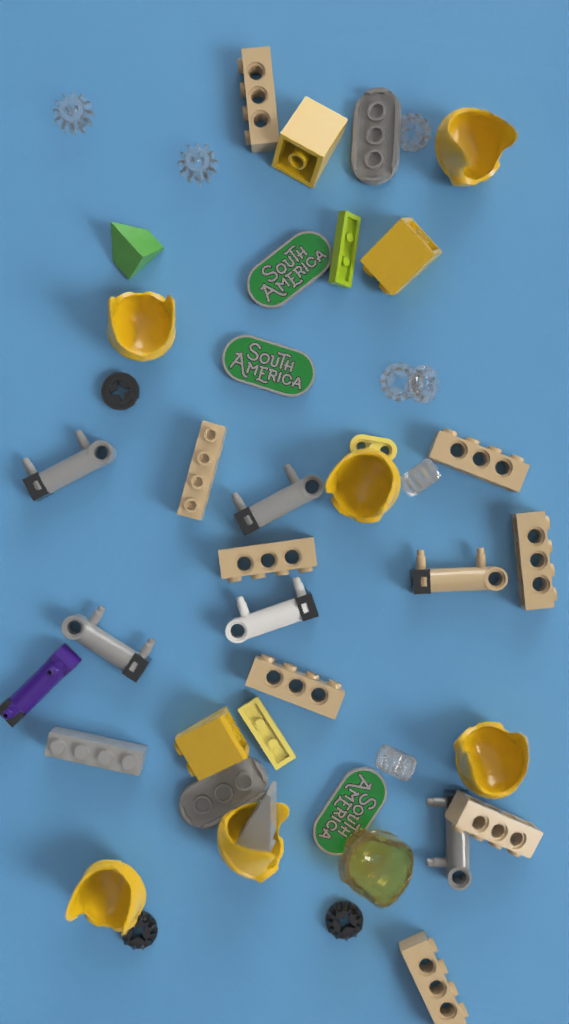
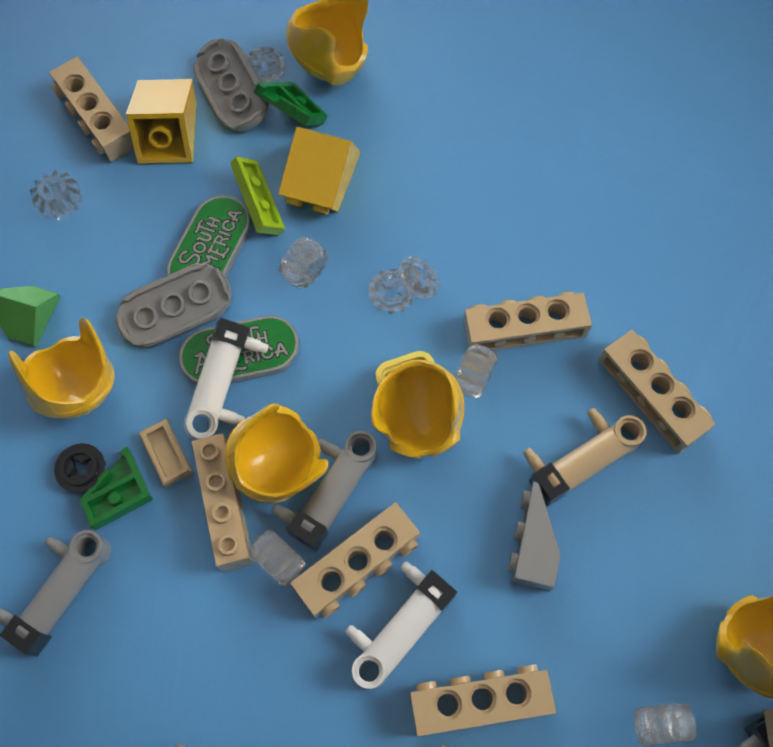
camera: 25 degrees left, 20 degrees down
none -> green wing [79,447,153,531]
none -> light grey tile [116,263,232,348]
none -> tan tile [138,419,194,488]
none -> white piece [183,318,269,440]
none -> yellow piece [224,403,328,503]
none -> clear gear [249,530,305,586]
none -> green wing [253,82,328,126]
none -> clear gear [278,237,328,289]
none -> light grey slope [507,482,561,592]

